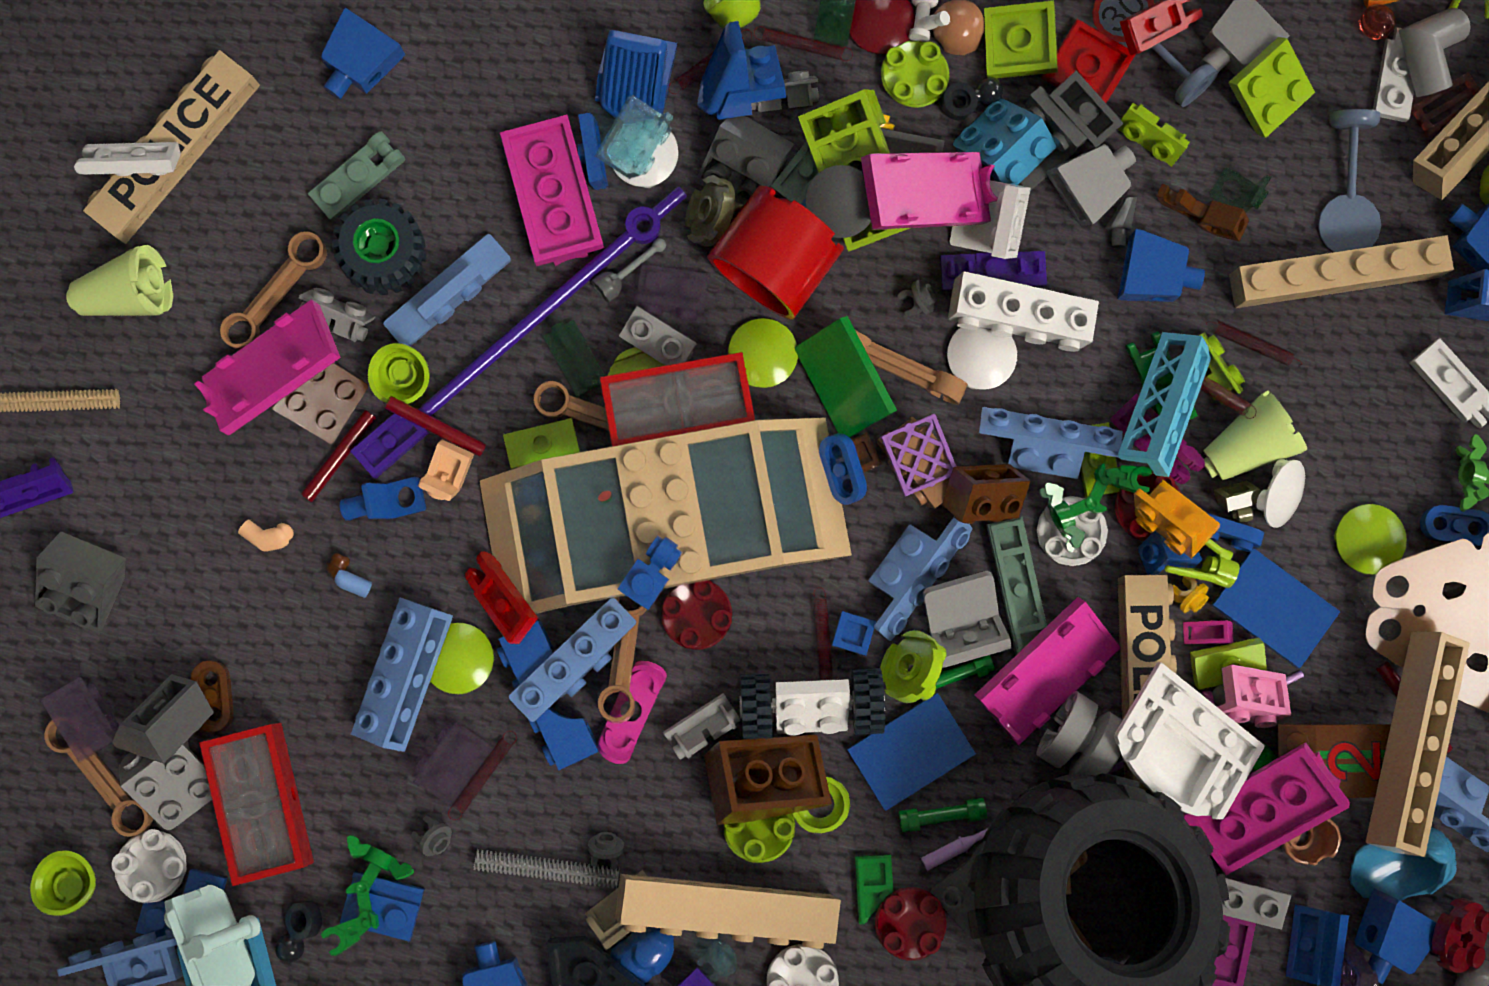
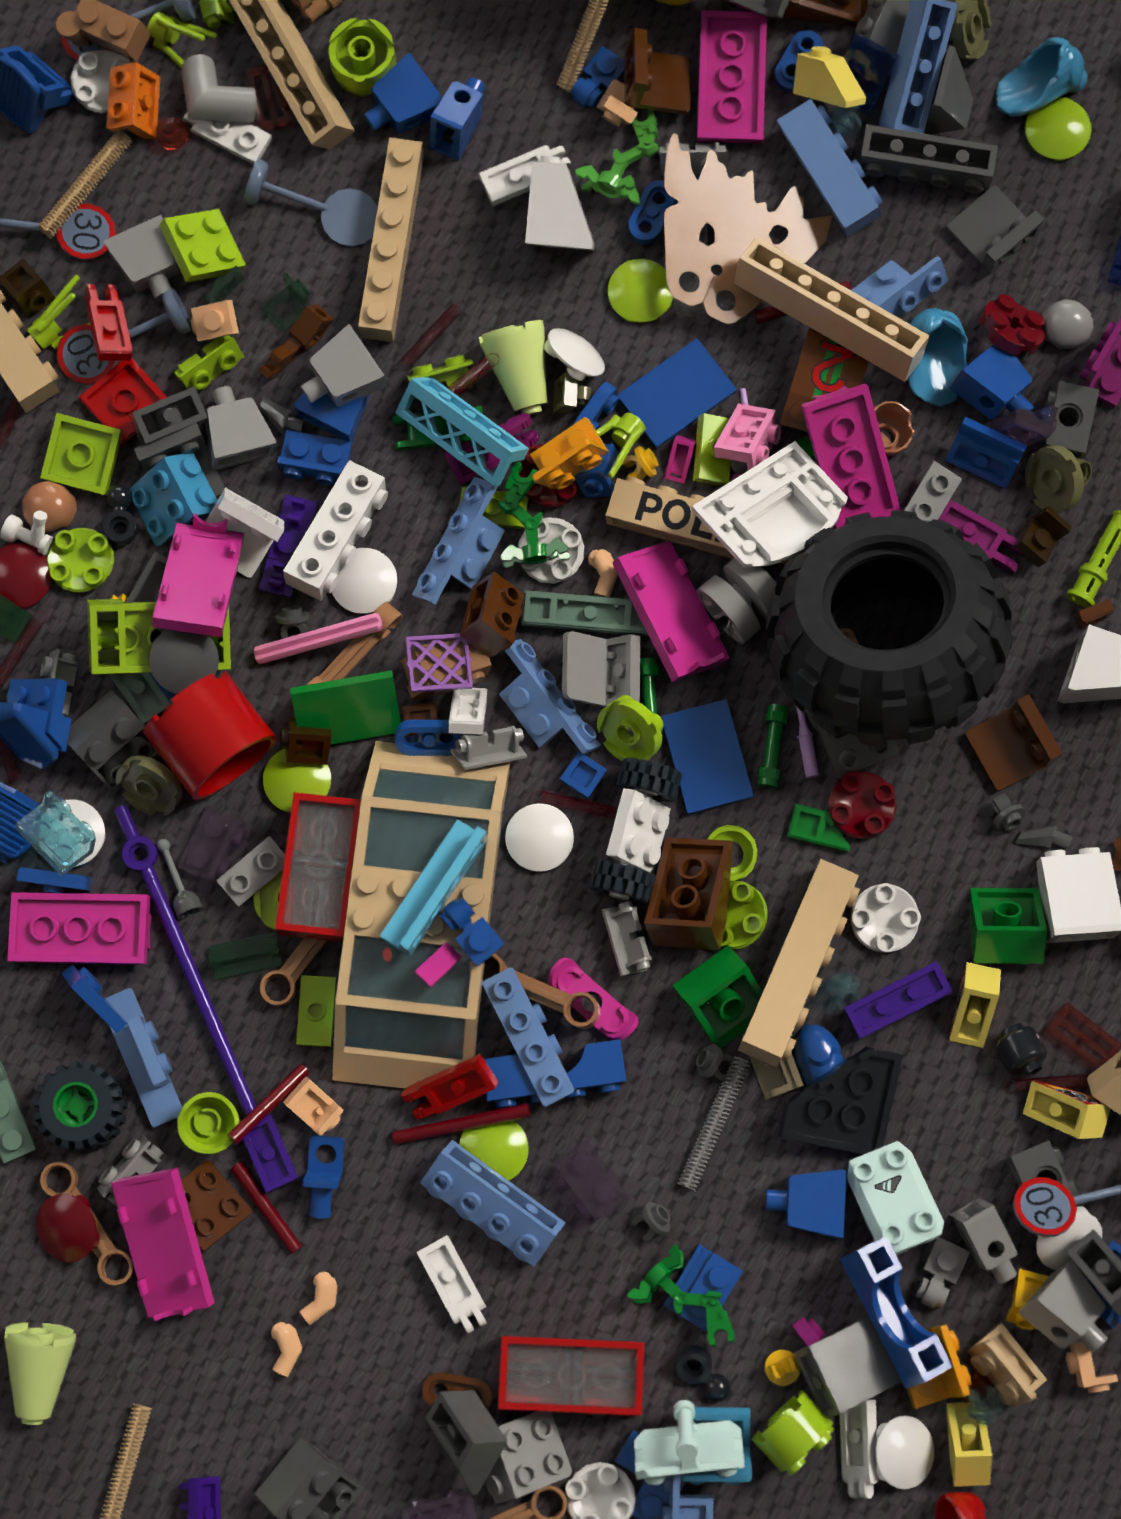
camera: 65 degrees left, 5 degrees down
medium blue arm [326,553,372,598] -> none
dark red piece [448,731,517,820] -> none
dark red dish [661,580,732,650] -> none
none -> dark red dish [36,1194,100,1262]
none -> blue wing [62,964,128,1033]
none -> light nougat bracket [191,300,239,341]
none -> clear green bracket [205,266,244,330]
none -> bright pink axle [253,613,383,664]
none -> light nougat arm [271,1322,302,1377]
none -> blue bracket [277,430,353,486]
none -> dark brown bracket [279,716,332,765]
none -> light grey torso [300,324,387,407]
none -> medium azure fence [380,819,487,957]
none -> dark red bar [393,1103,531,1145]
none -> dark pink piece [415,942,462,989]
none -> white hinge [417,1235,487,1334]
none -> white plate [449,688,487,734]
none -> light grey hinge [450,726,527,770]
none -> white dish [505,804,574,872]
none -> white slope [525,156,595,251]
none -> light nougat arm [588,549,618,598]
none -> green slope [672,945,763,1048]

